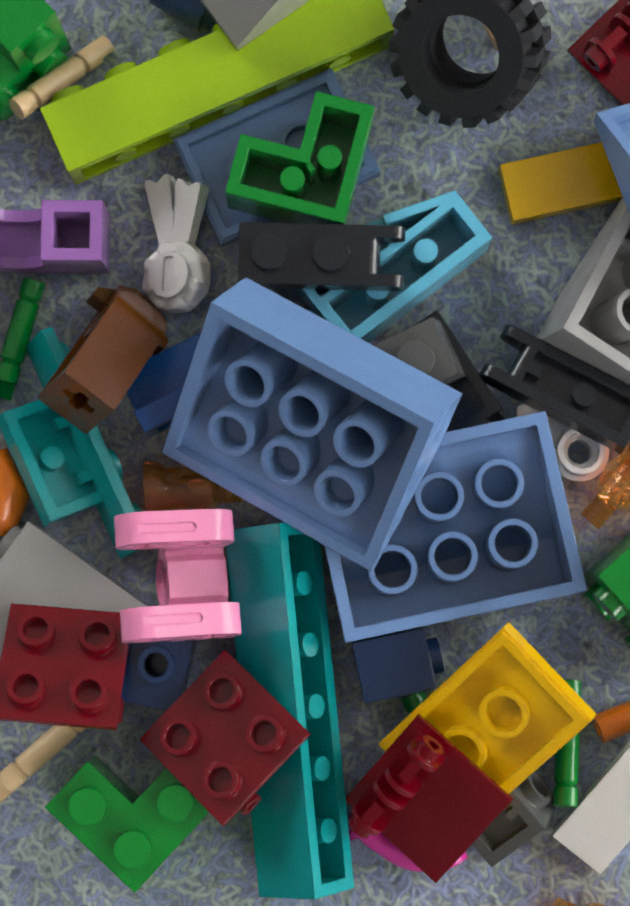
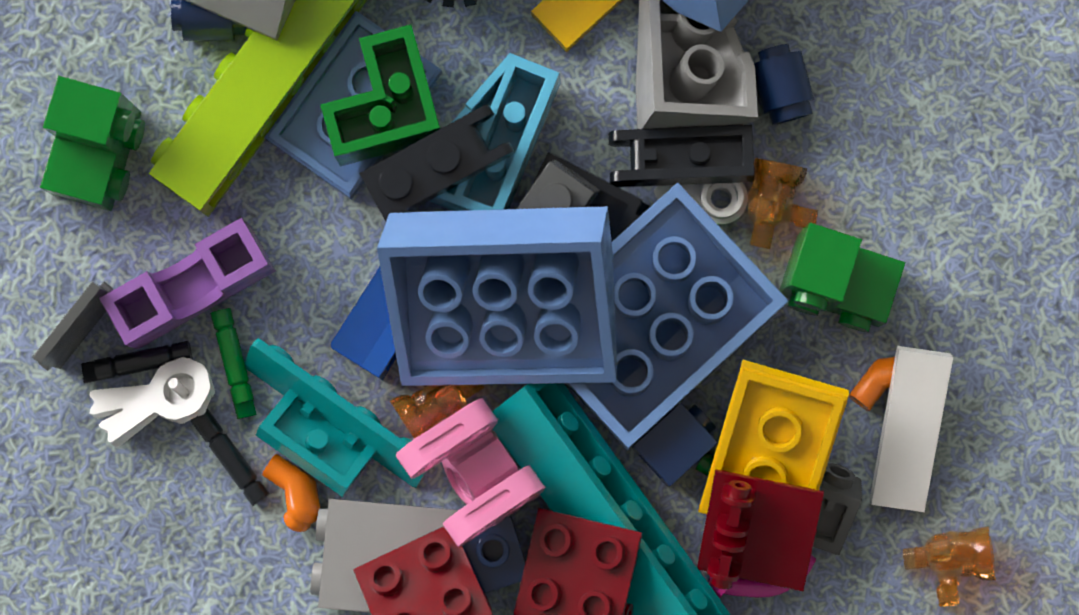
camera: 30 degrees left, 0 degrees up
tan wheel [9,35,115,120] -> none
reddish brown piece [37,285,169,434] -> none
white piece [142,173,210,314] -> none
green wheel [553,679,582,808] -> none

